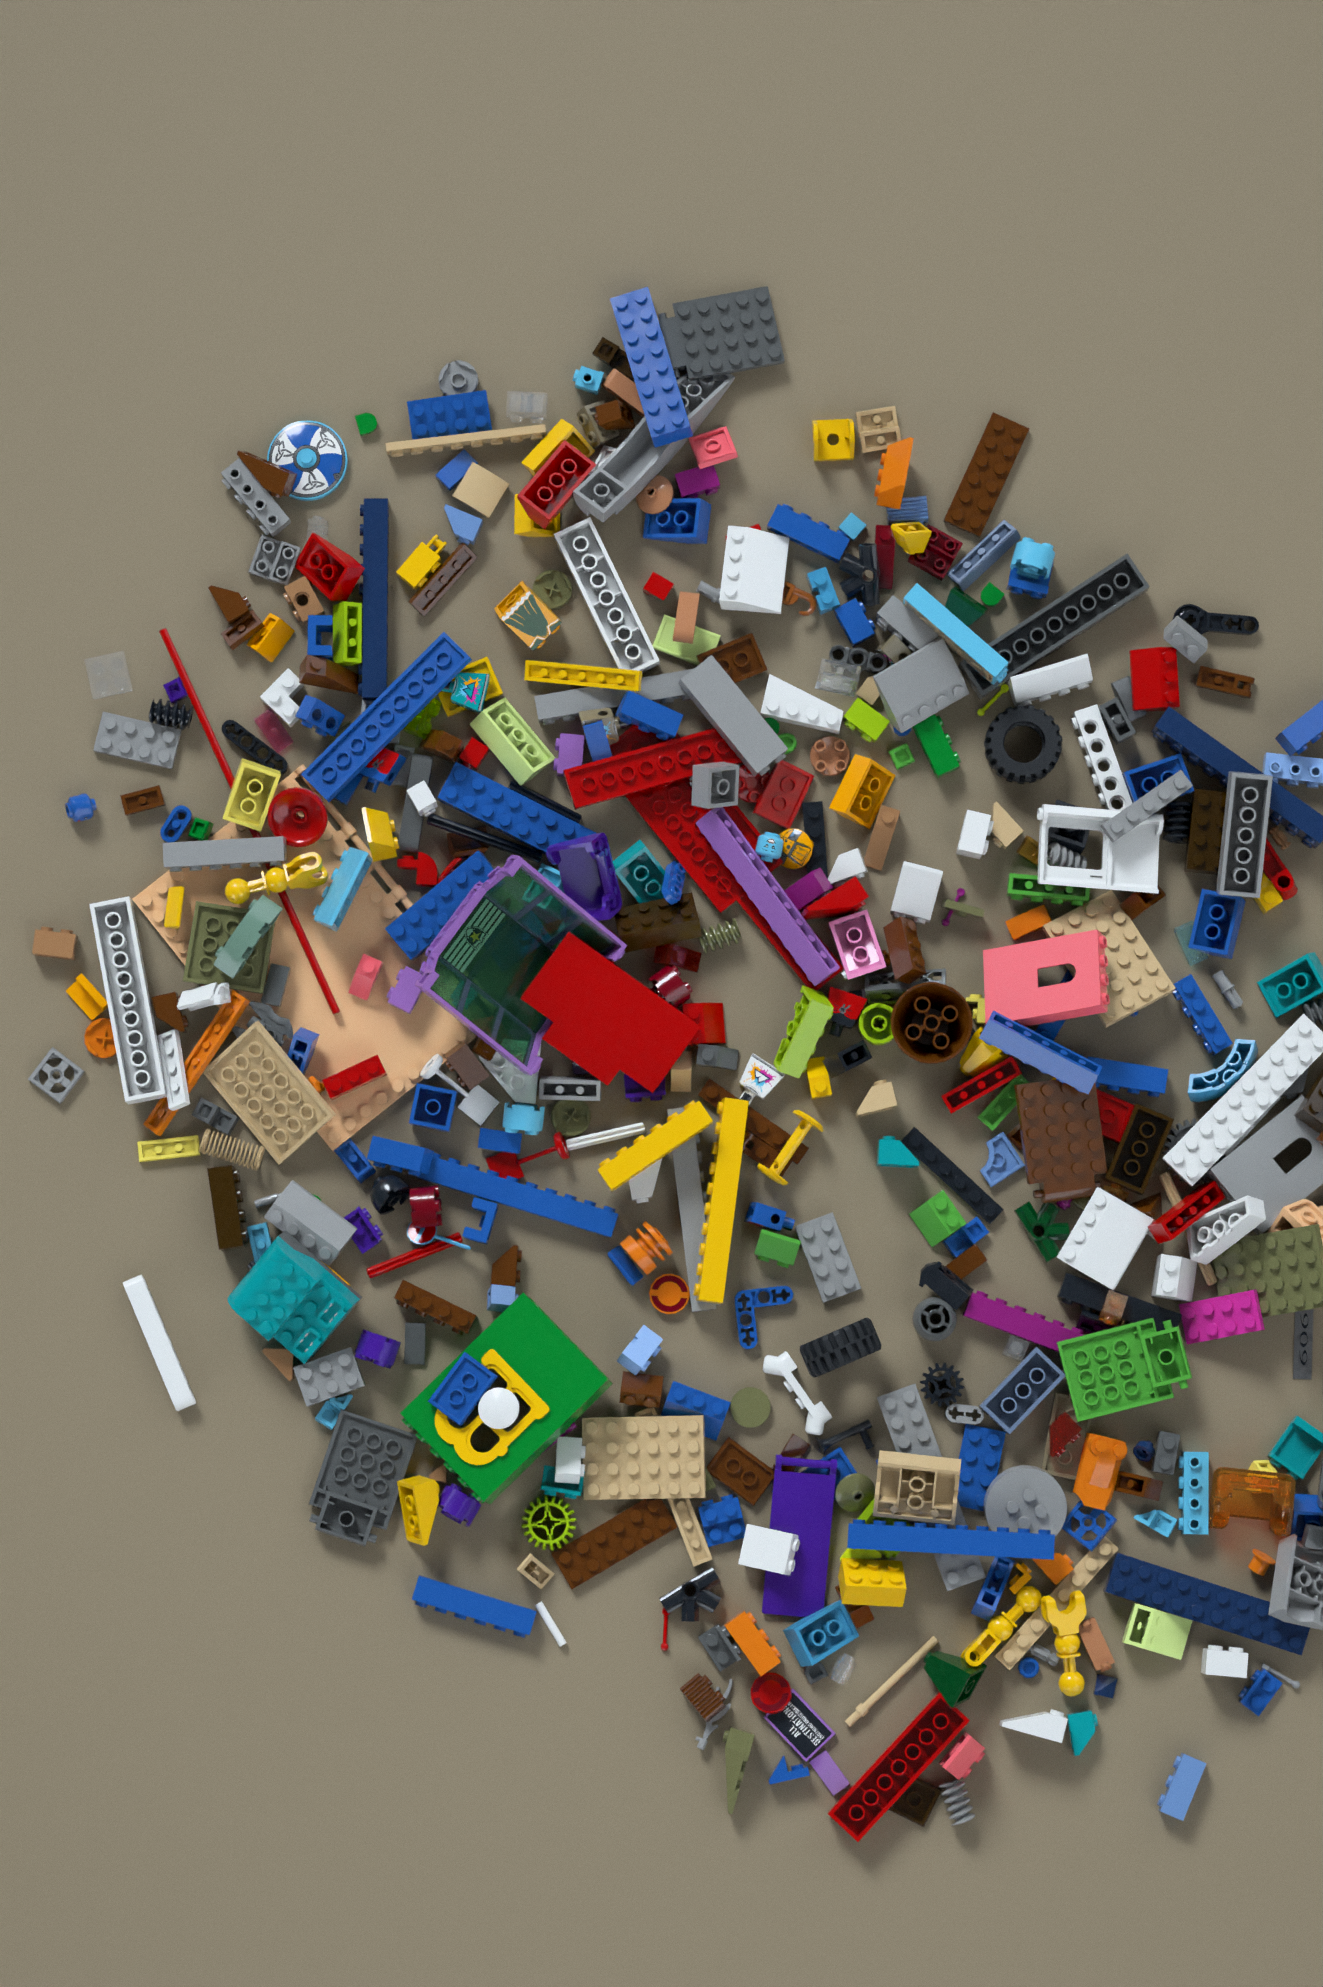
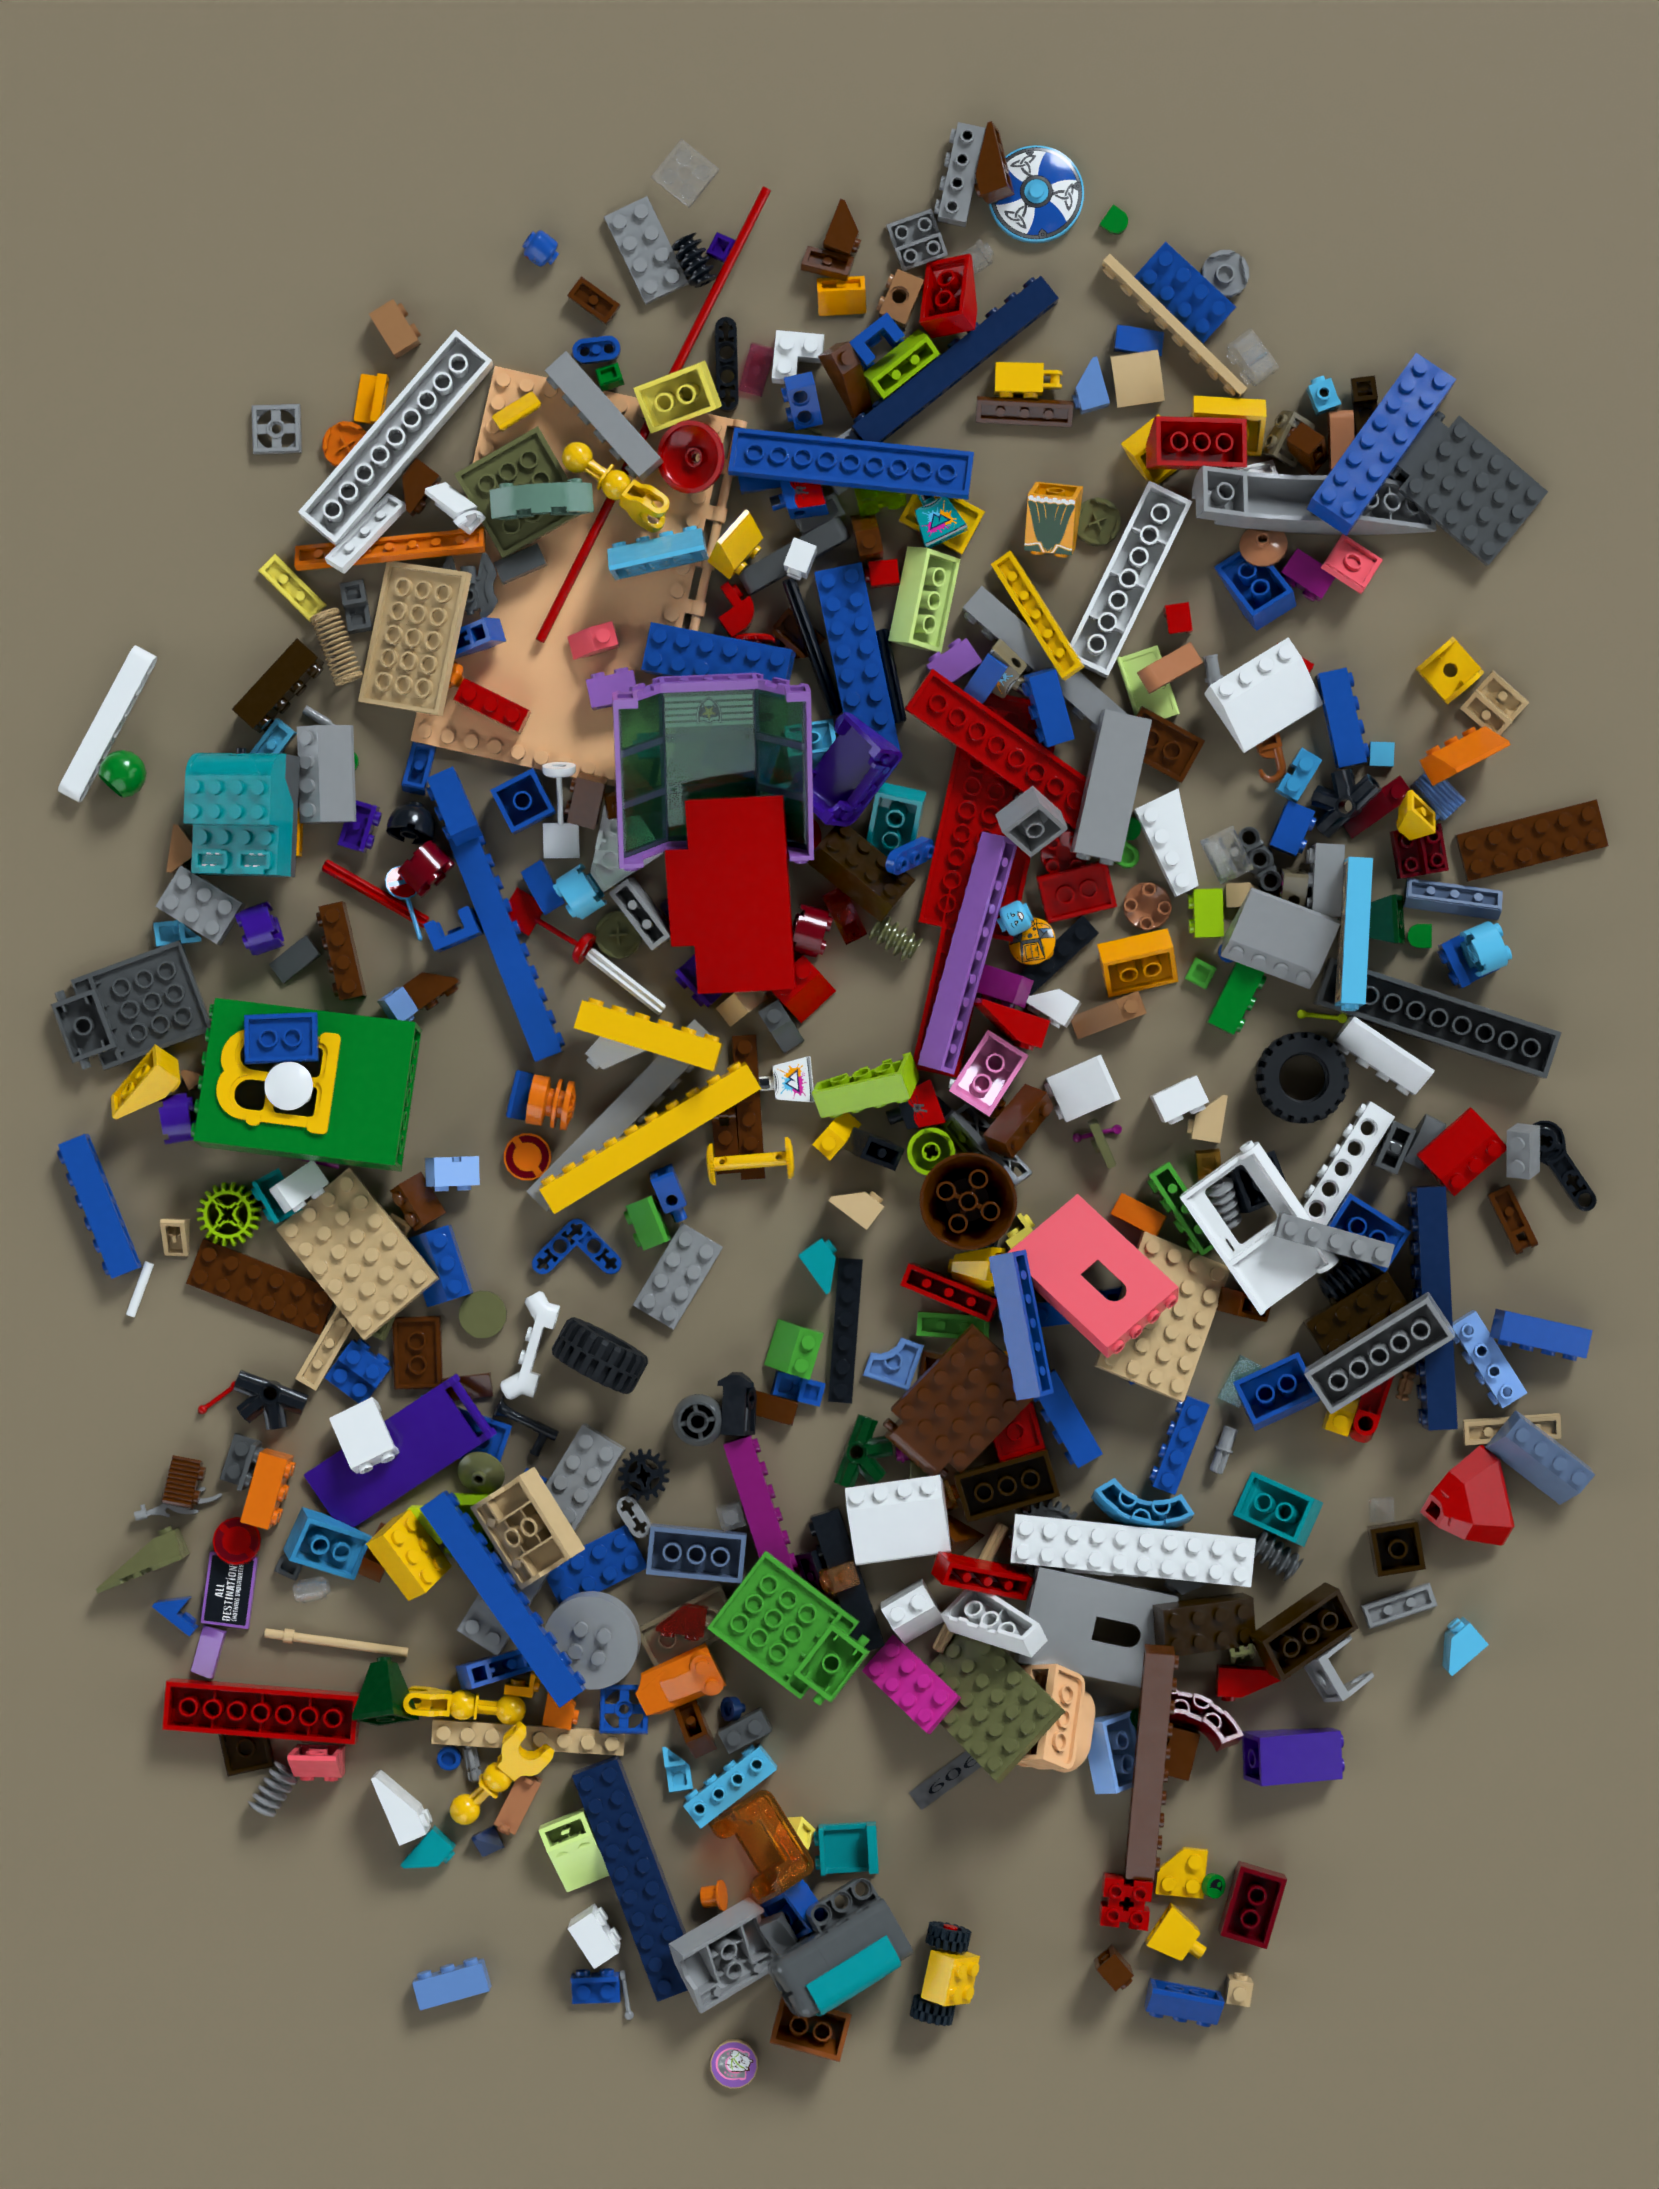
camera: 50 degrees right, 5 degrees up
none -> green helmet [98,750,147,798]

